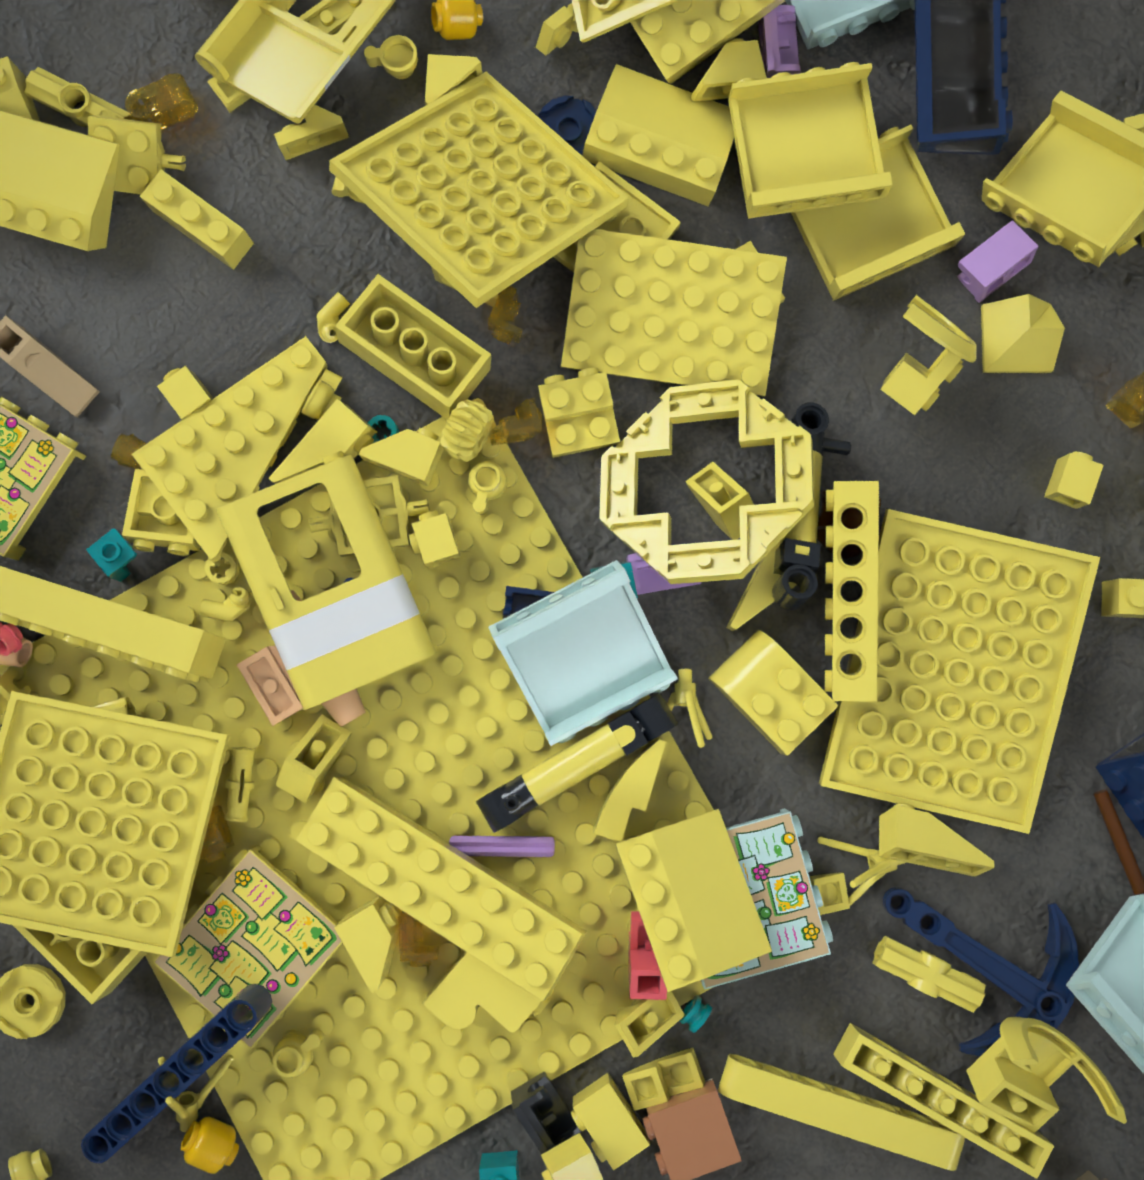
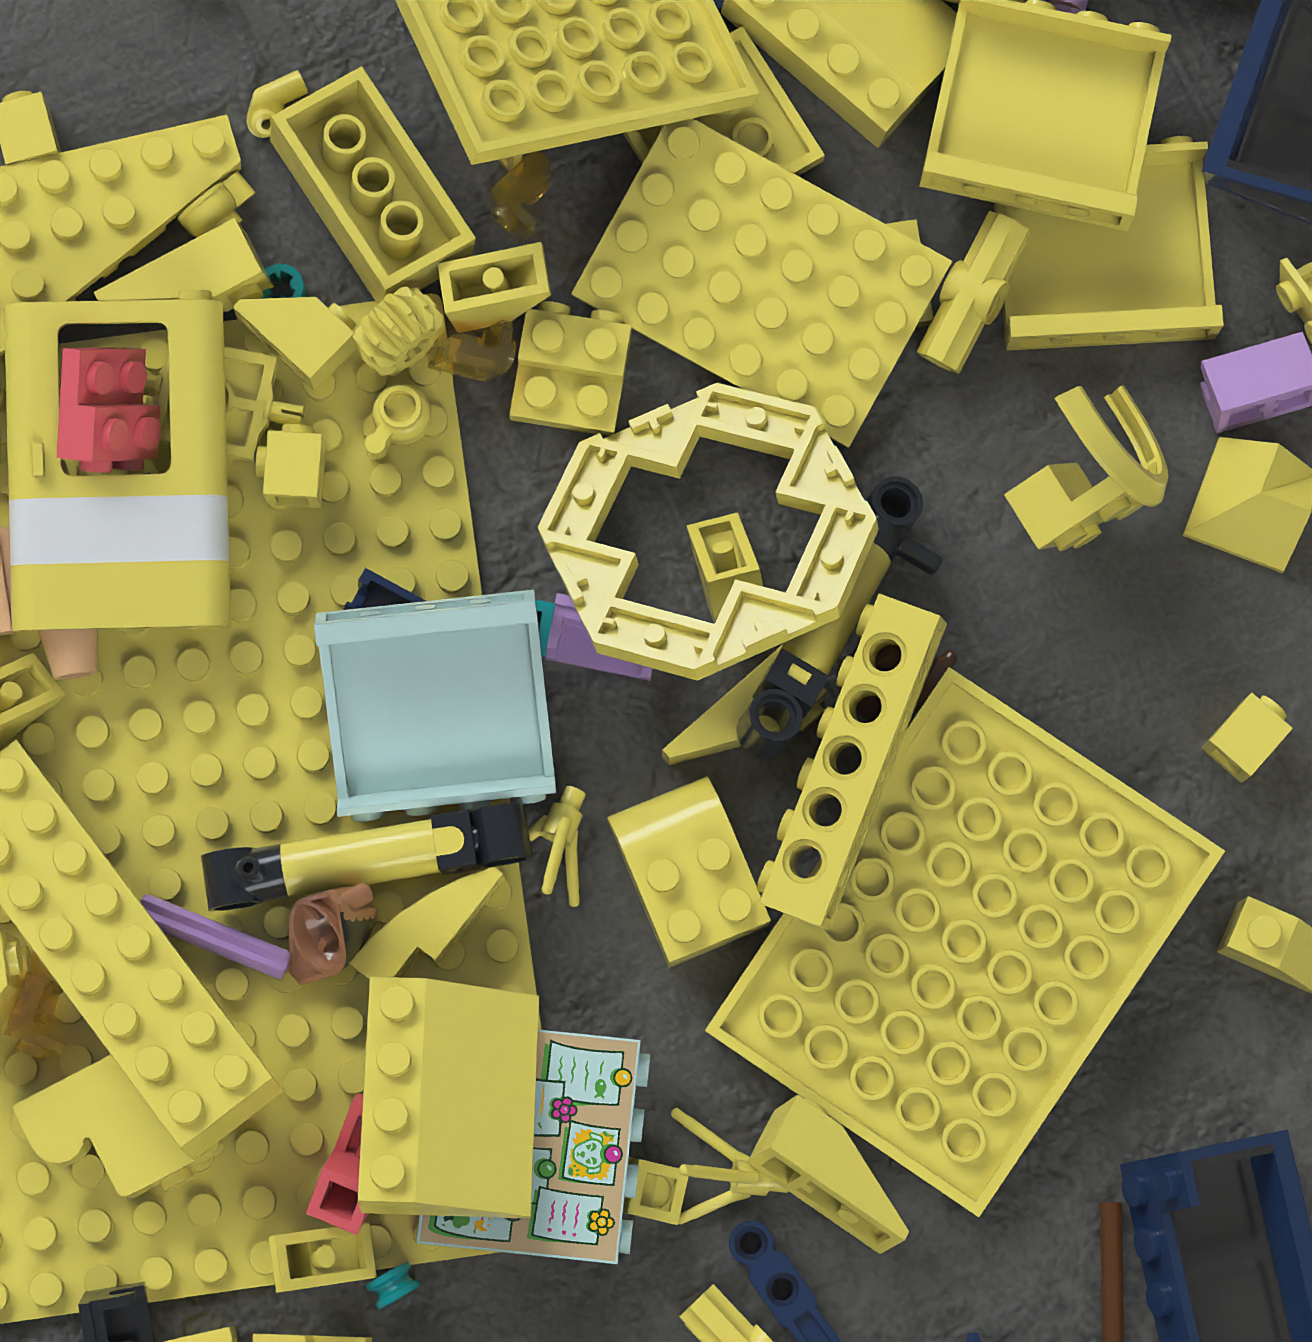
camera: 20 degrees right, 5 degrees down
none -> coral plate [57,347,161,473]
none -> nougat hat [289,882,378,986]
none -> light yellow slope [437,242,551,333]
none -> light yellow piece [917,211,1032,374]

